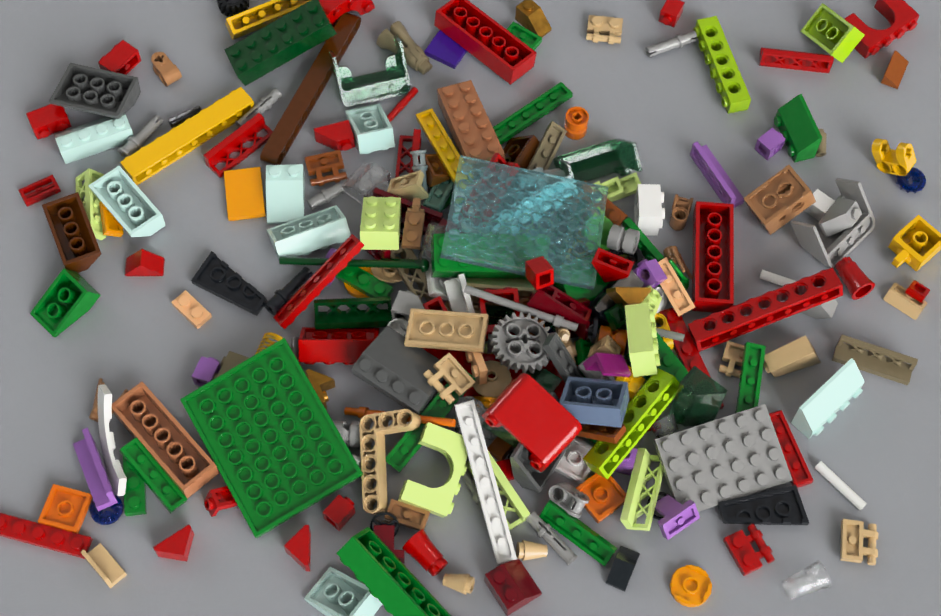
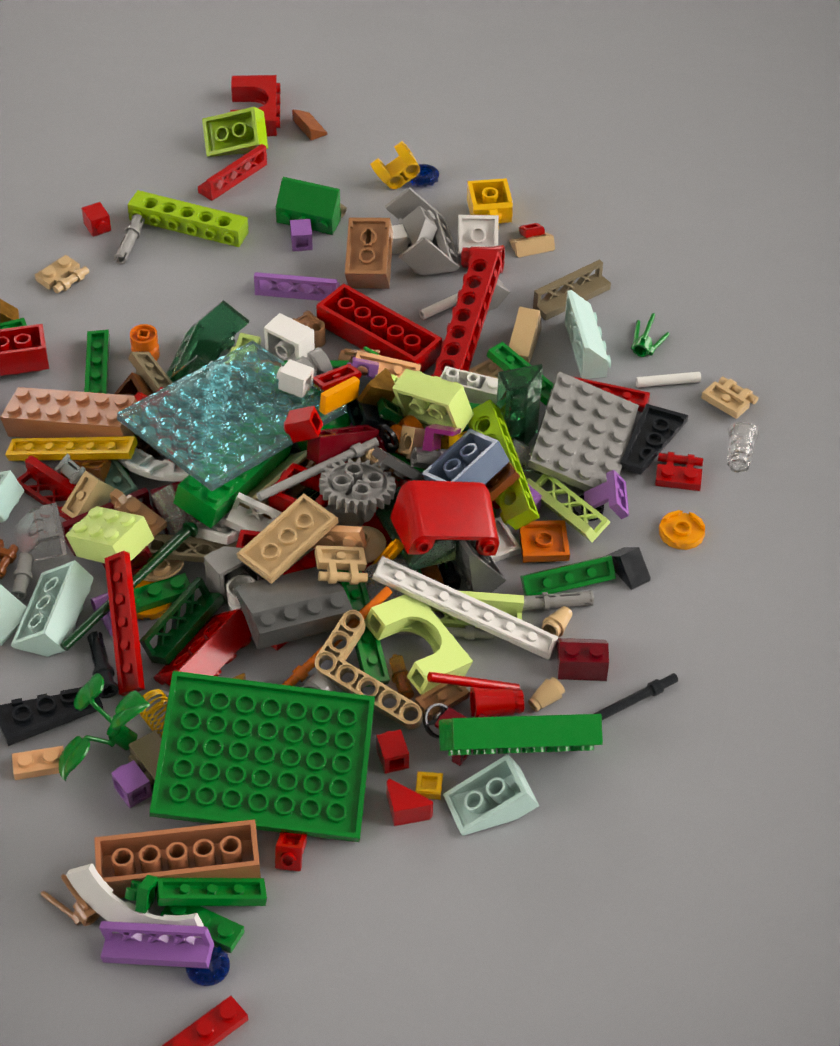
camera: 55 degrees left, 15 degrees down
orange plate [37,484,93,534] -> none
tan panel [81,543,127,589] -> none
red slope [153,524,194,562] -> none
light grey piece [548,482,590,518] -> none
none -> green plant [58,673,150,781]
none -> green tile [125,875,158,914]
none -> white brick [277,359,314,398]
none -> light orange tile [319,376,360,415]
none -> clear orange axle [389,654,414,699]
none -> yellow tile [415,771,443,800]
none -> red bar [427,672,520,690]
none -> white slope [440,366,508,412]
none -> white tile [457,215,499,256]
none -> green plant [631,313,670,357]

